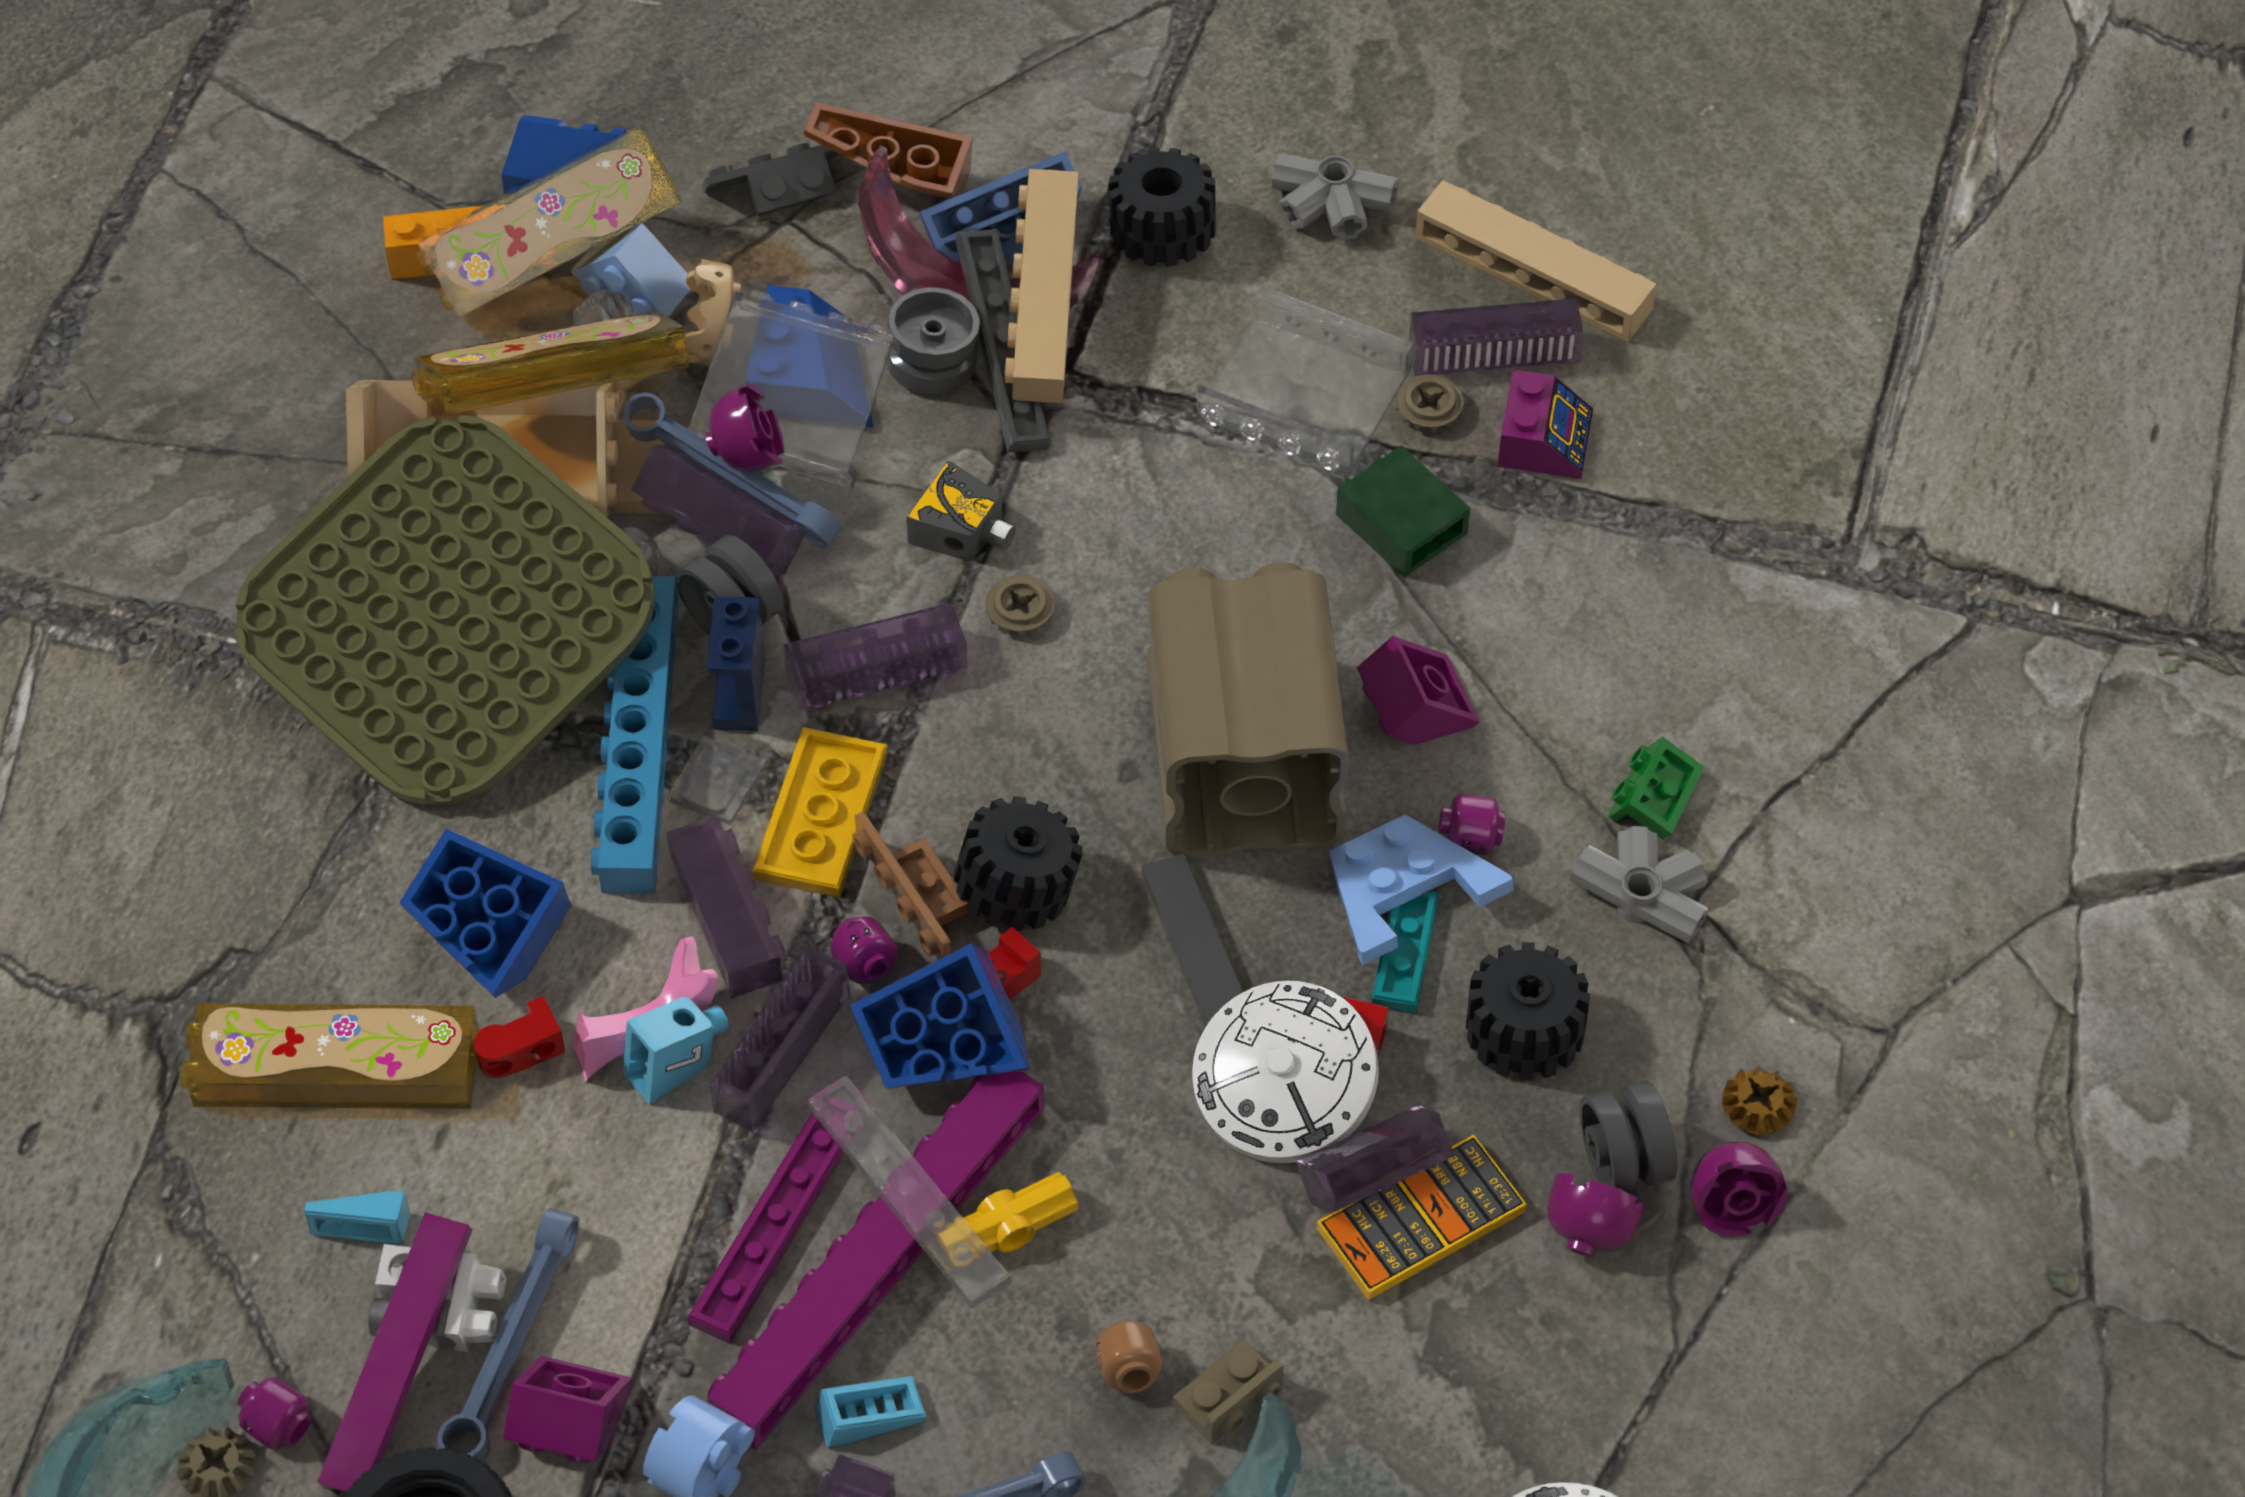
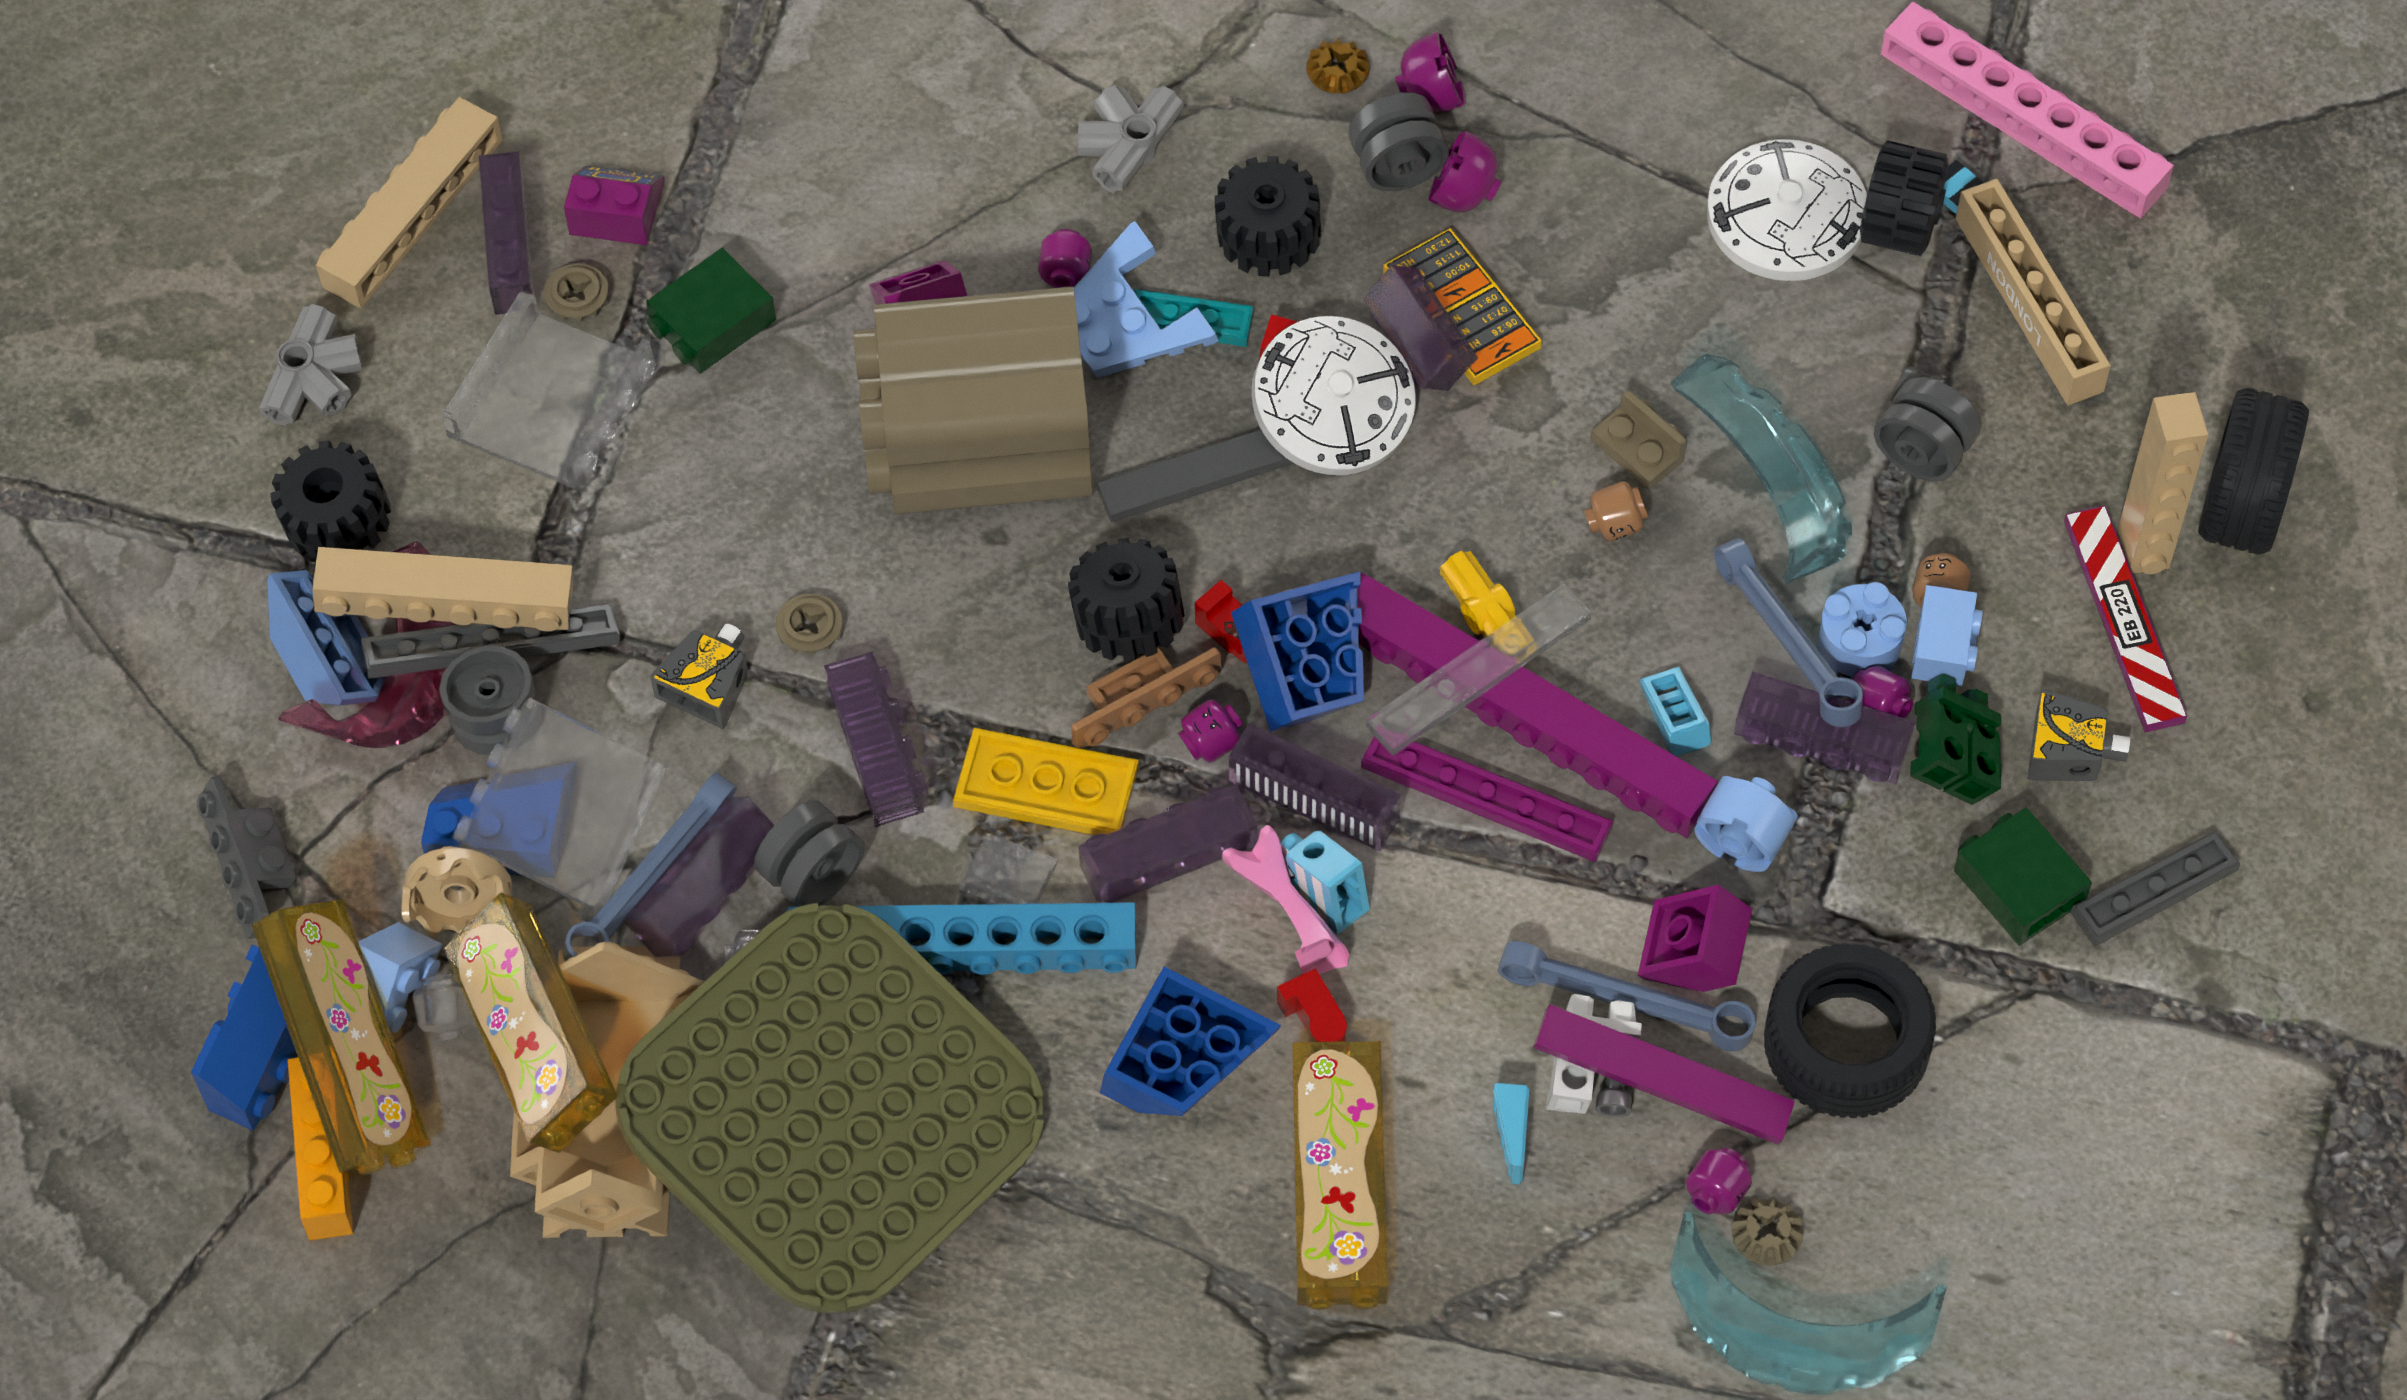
camera: 90 degrees left, 5 degrees up
magenta cylinder [706,383,785,472] -> none
dark blue panel [707,596,765,731] -> none
dark orange wedge [804,102,973,199] -> none
green bracket [1608,736,1704,840] -> none

